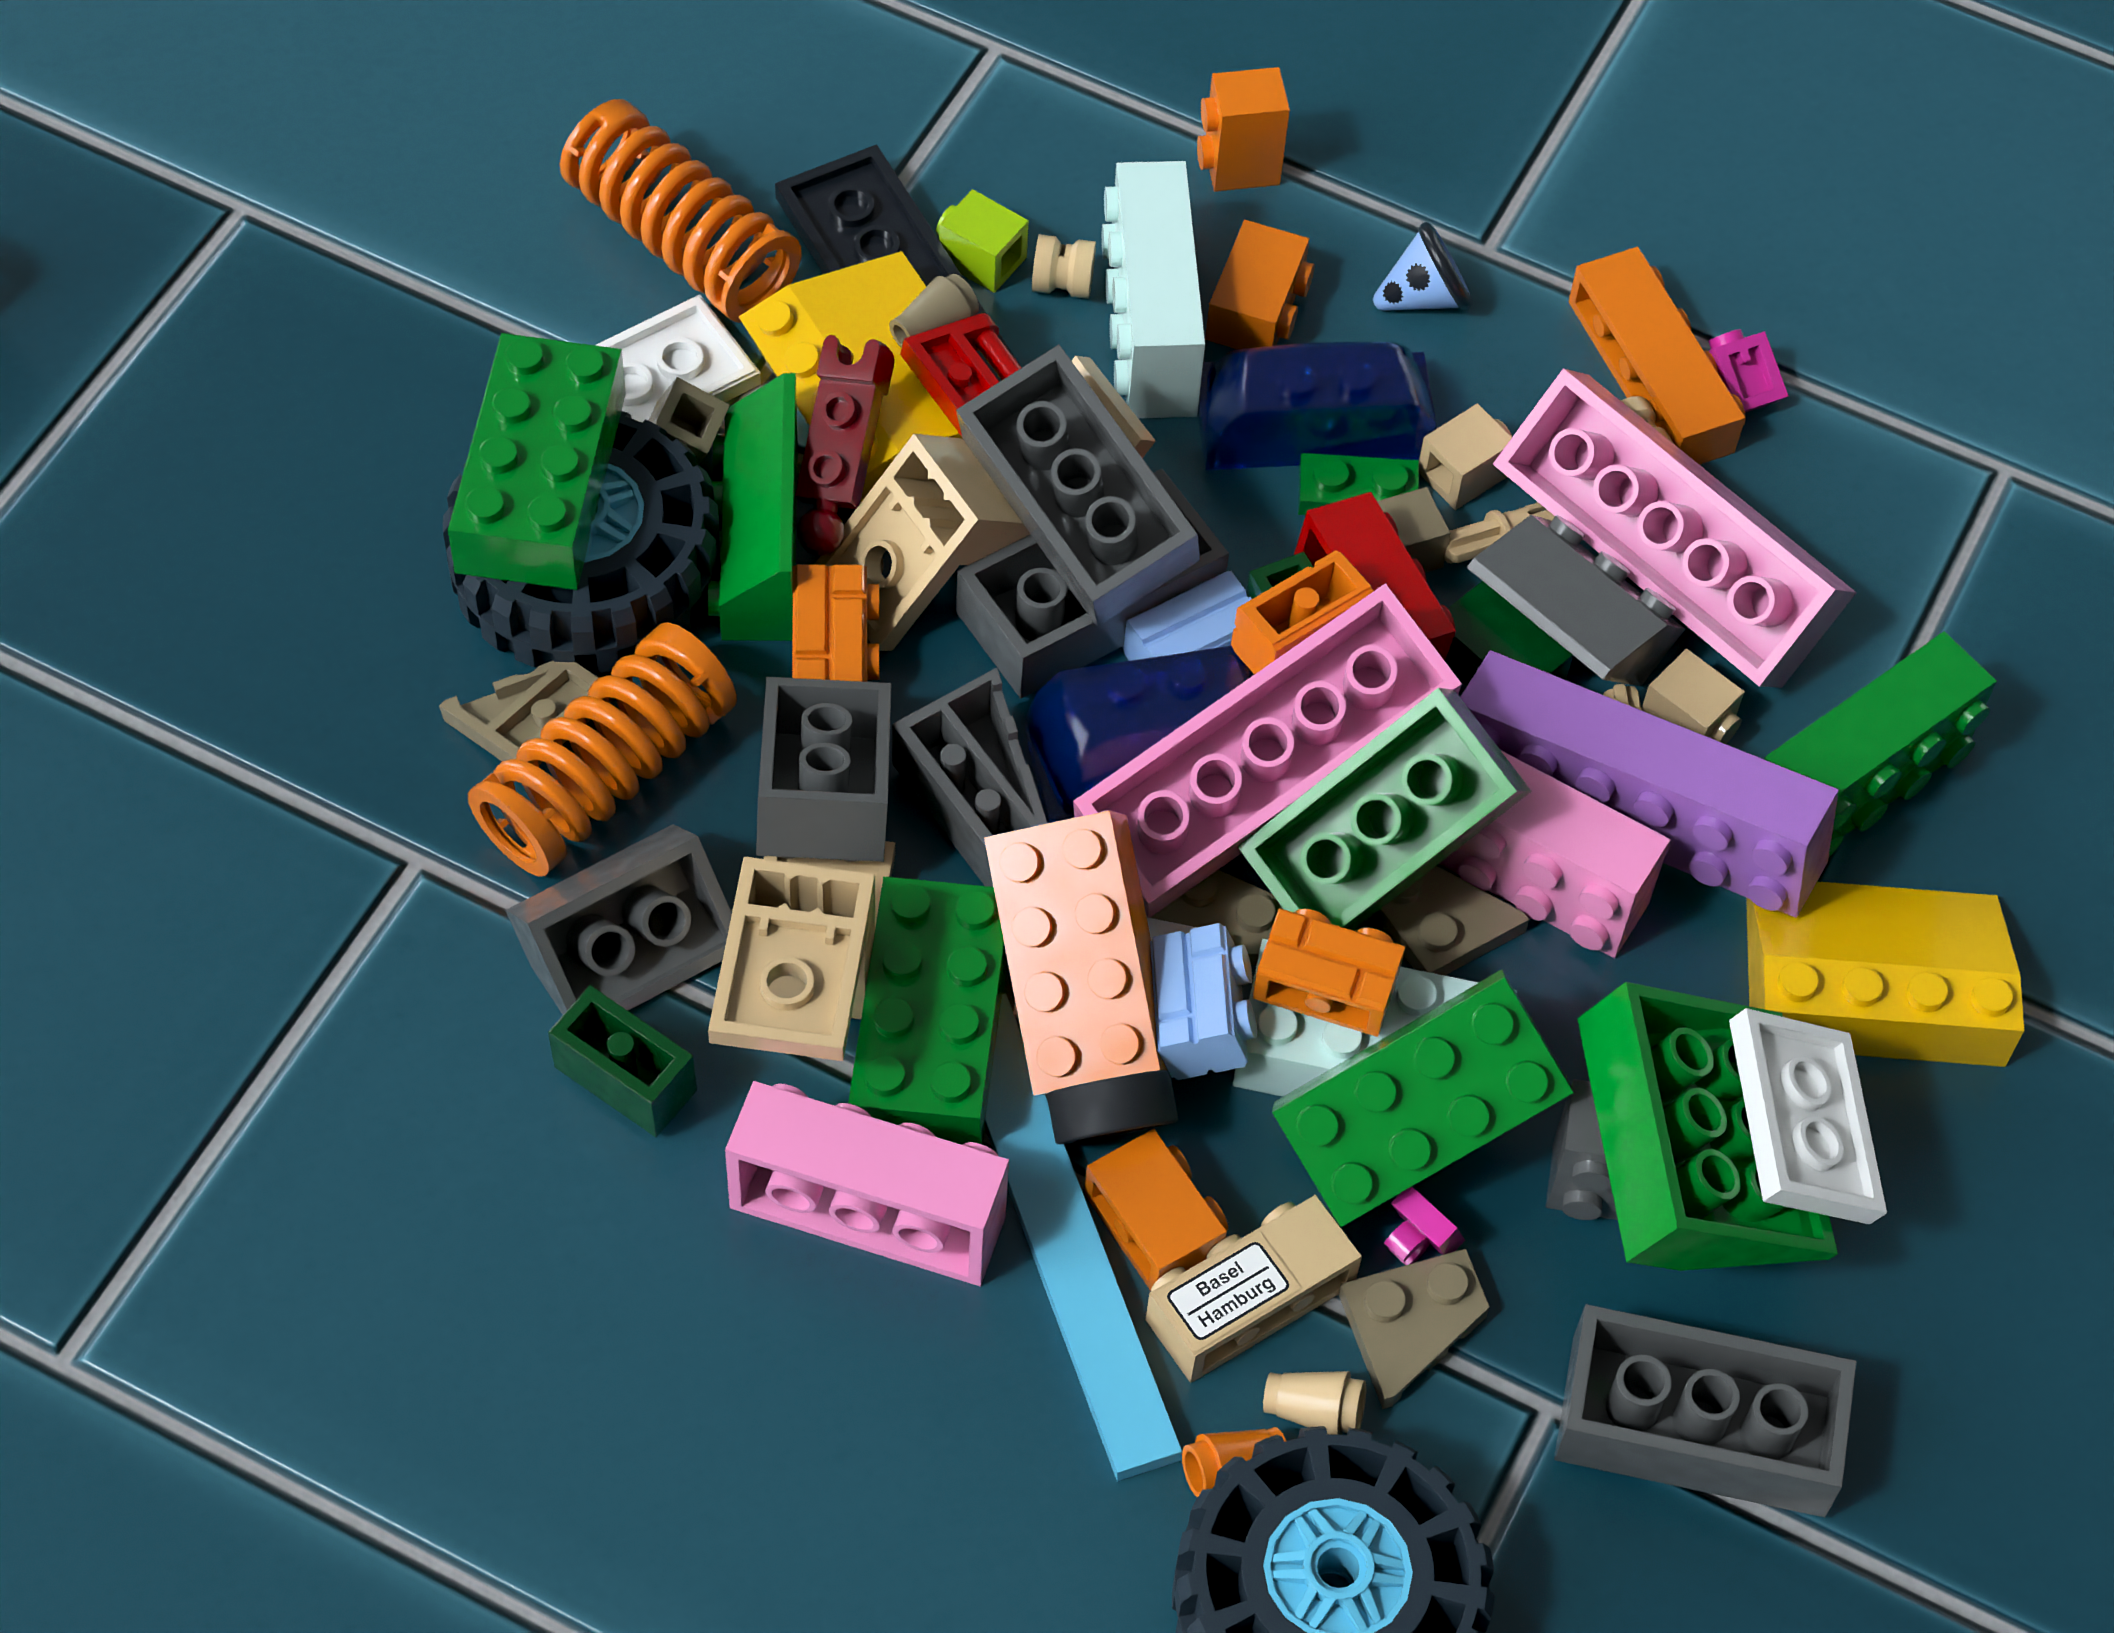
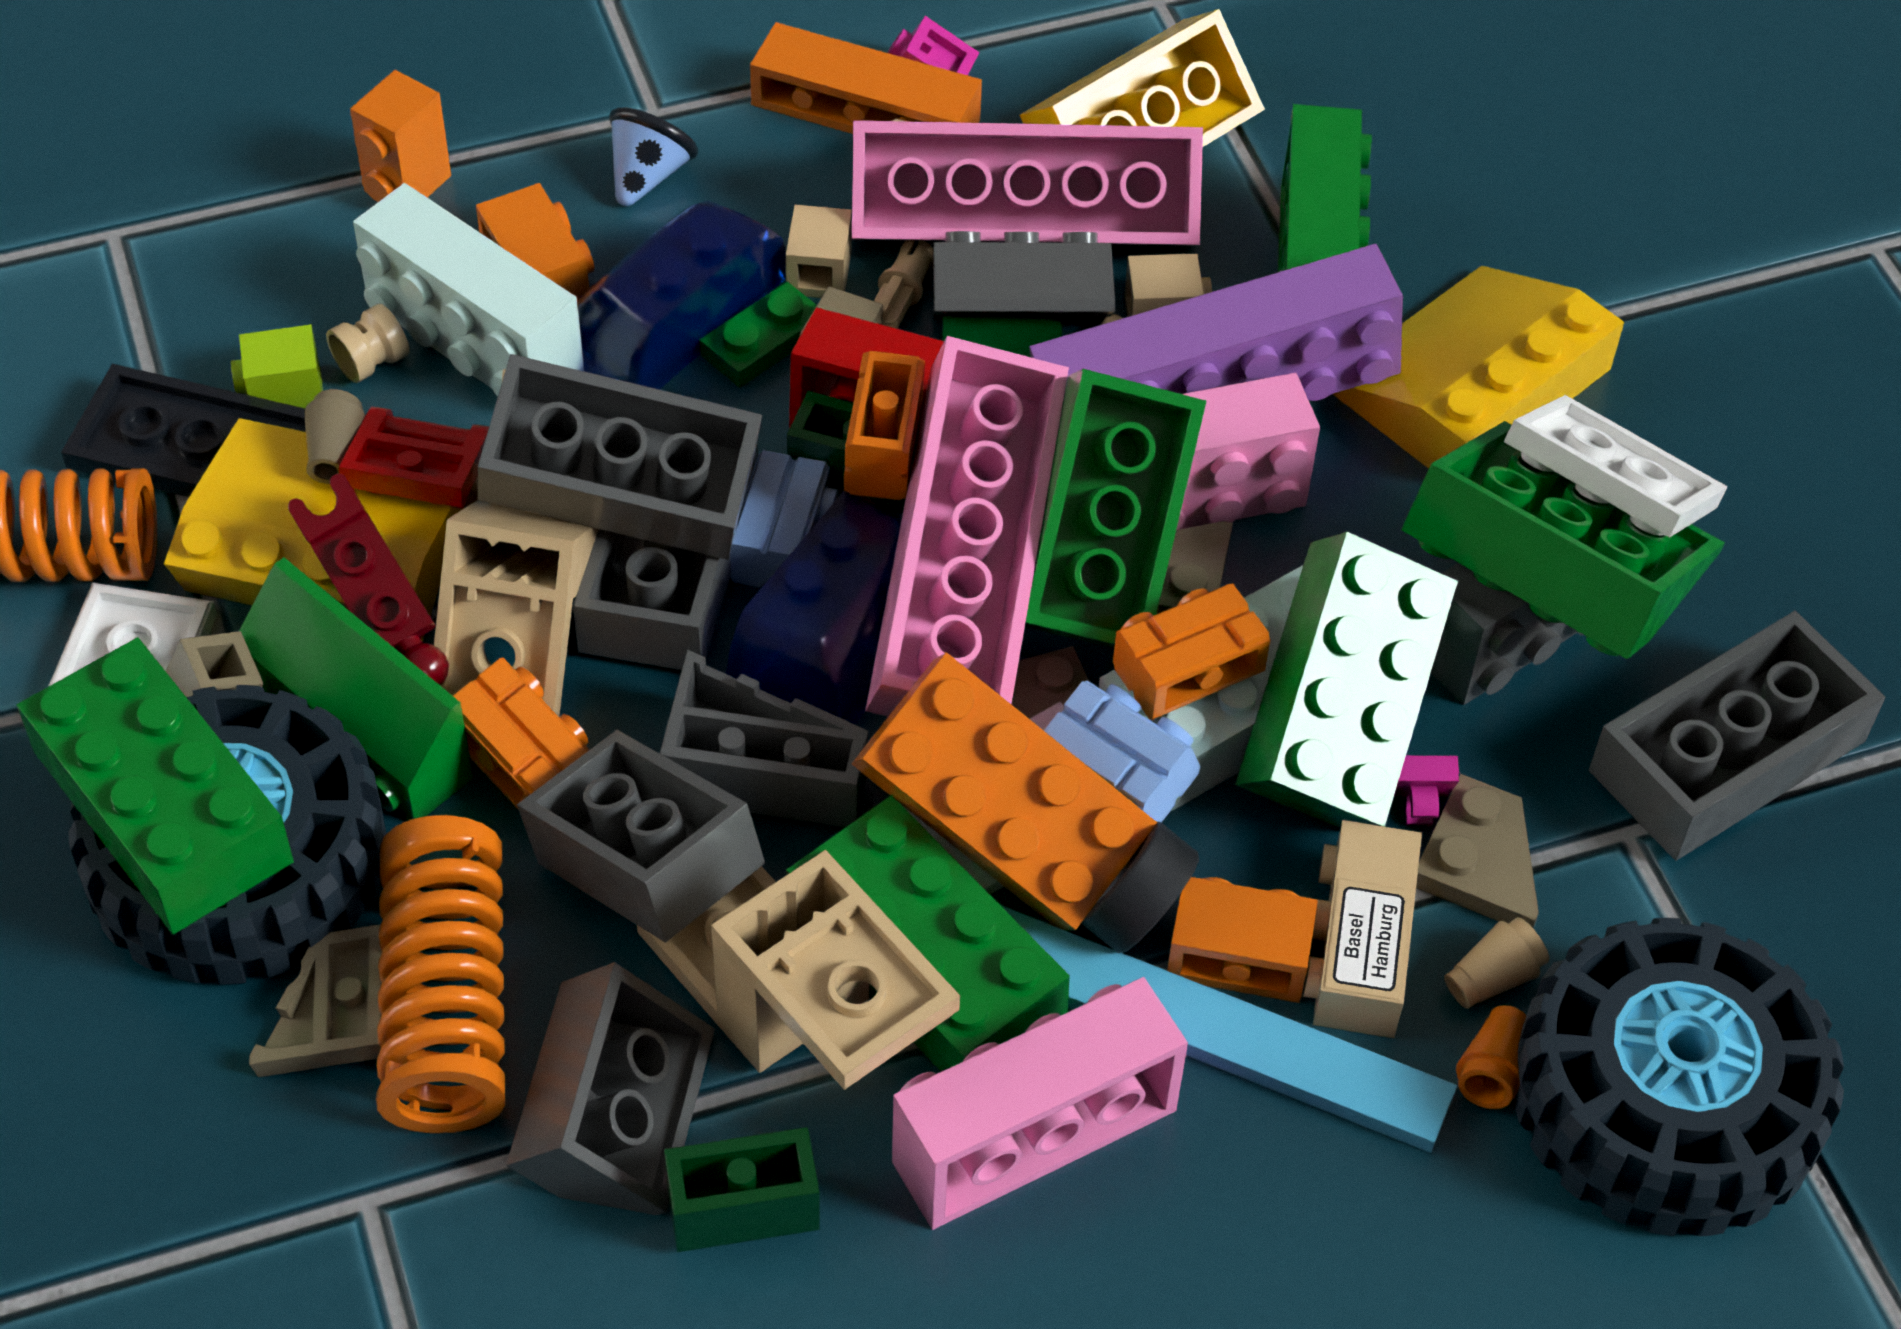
camera: 45 degrees left, 5 degrees down
none -> yellow slope [1019,9,1265,147]

